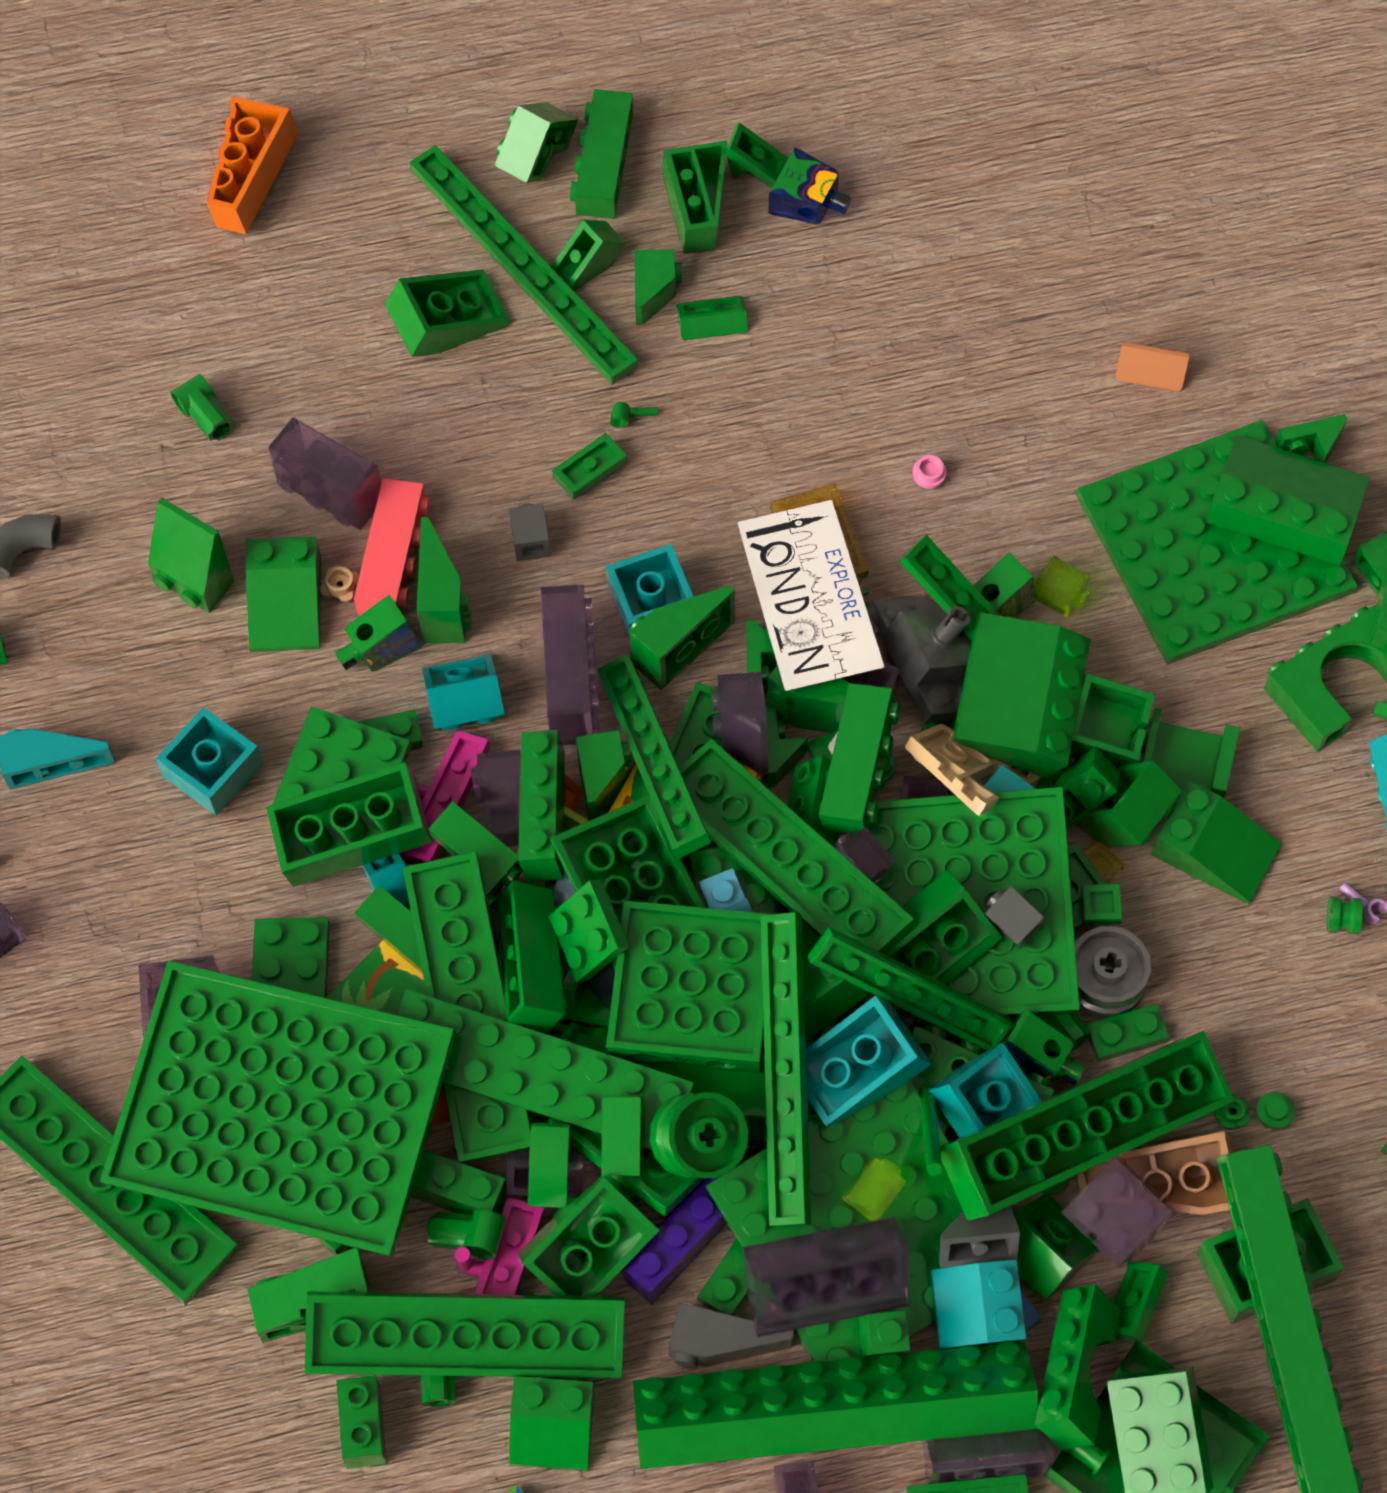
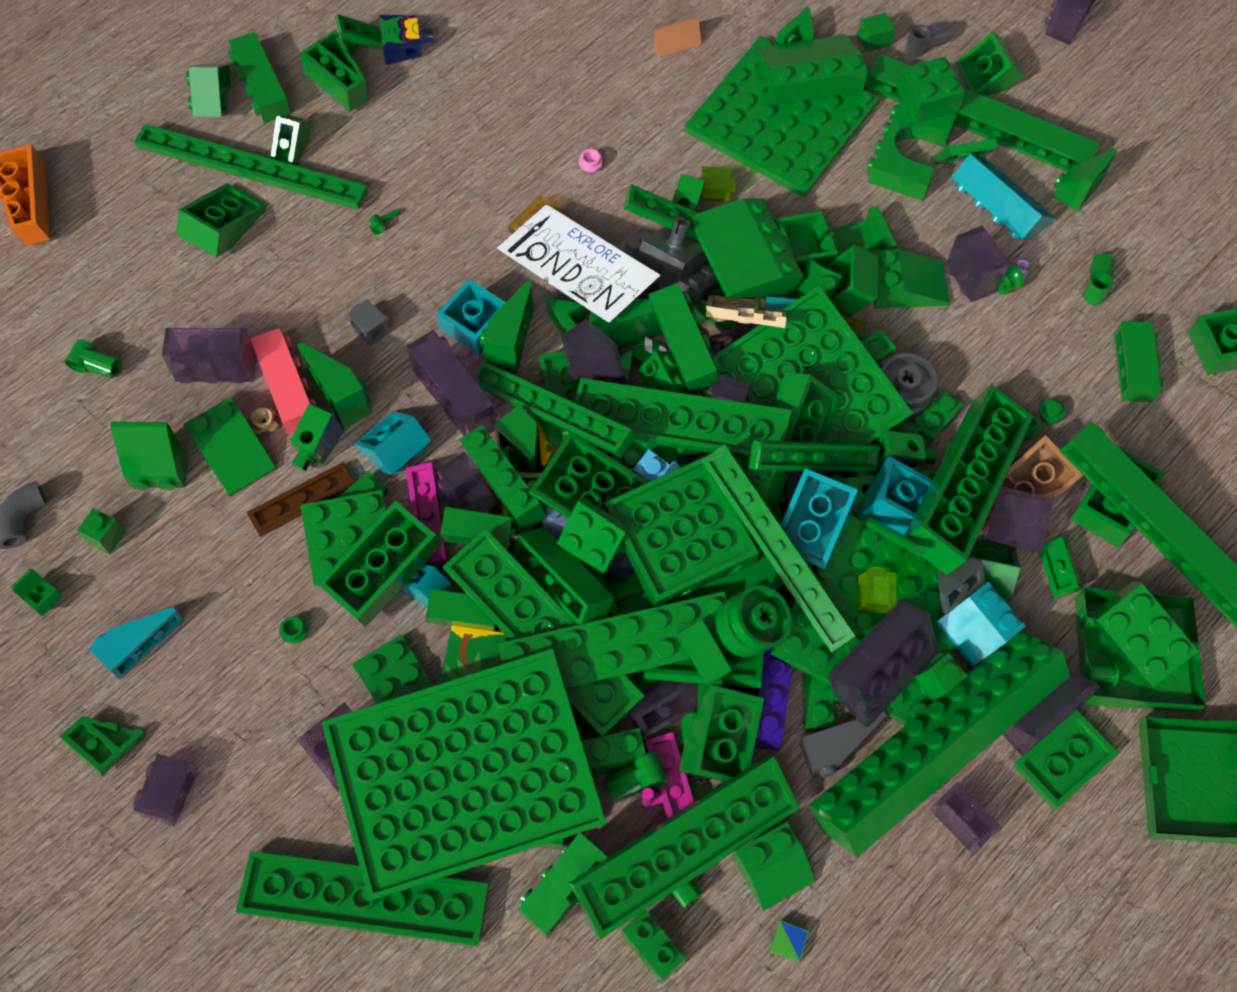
camera: 35 degrees left, 0 degrees up
teal brick [155,707,263,816] -> none
green slope [528,1122,570,1208] -> none
green plate [552,433,628,499] -> none
green slope [635,250,682,325] -> none
green slope [676,296,748,341] -> none
dark grey brick [985,886,1046,949] -> none
green arch [1035,1284,1120,1450] -> none
none -> green brick [77,508,126,554]
none -> reddish brown tile [246,462,355,537]
none -> green plate [279,616,308,644]
none -> clear purple brick [946,225,1009,303]

